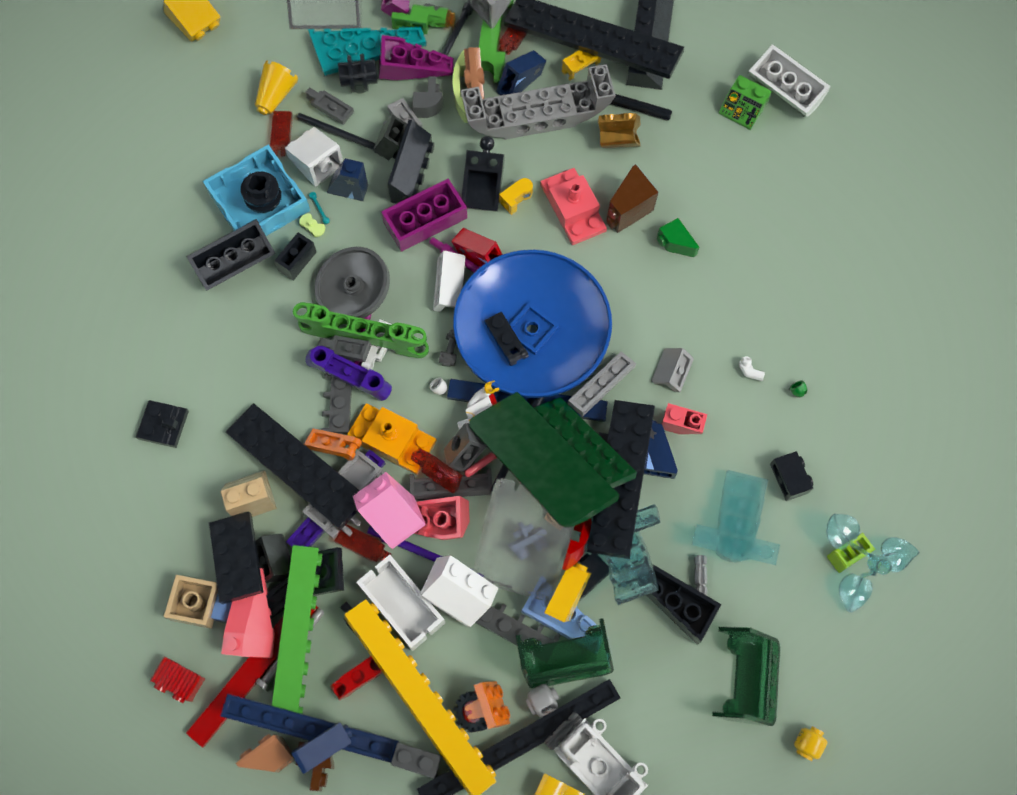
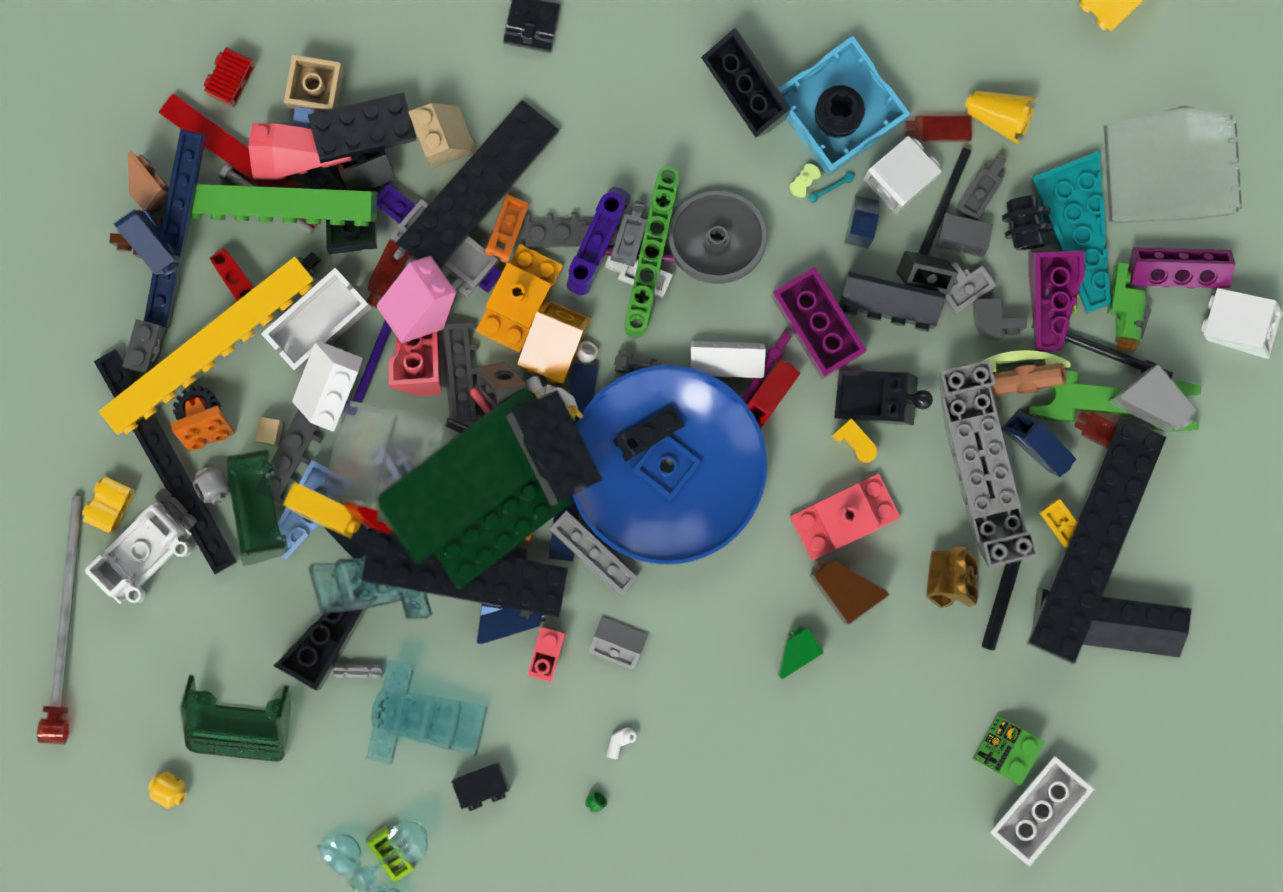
camera: 90 degrees right, 15 degrees up
black brick [274,232,317,281] -> none
clear red hinge [411,448,463,494] -> none
none -> tan brick [254,417,284,447]
none -> black piece [506,390,603,506]
none -> slope [517,300,592,384]
none -> dark grey hinge [936,213,993,258]

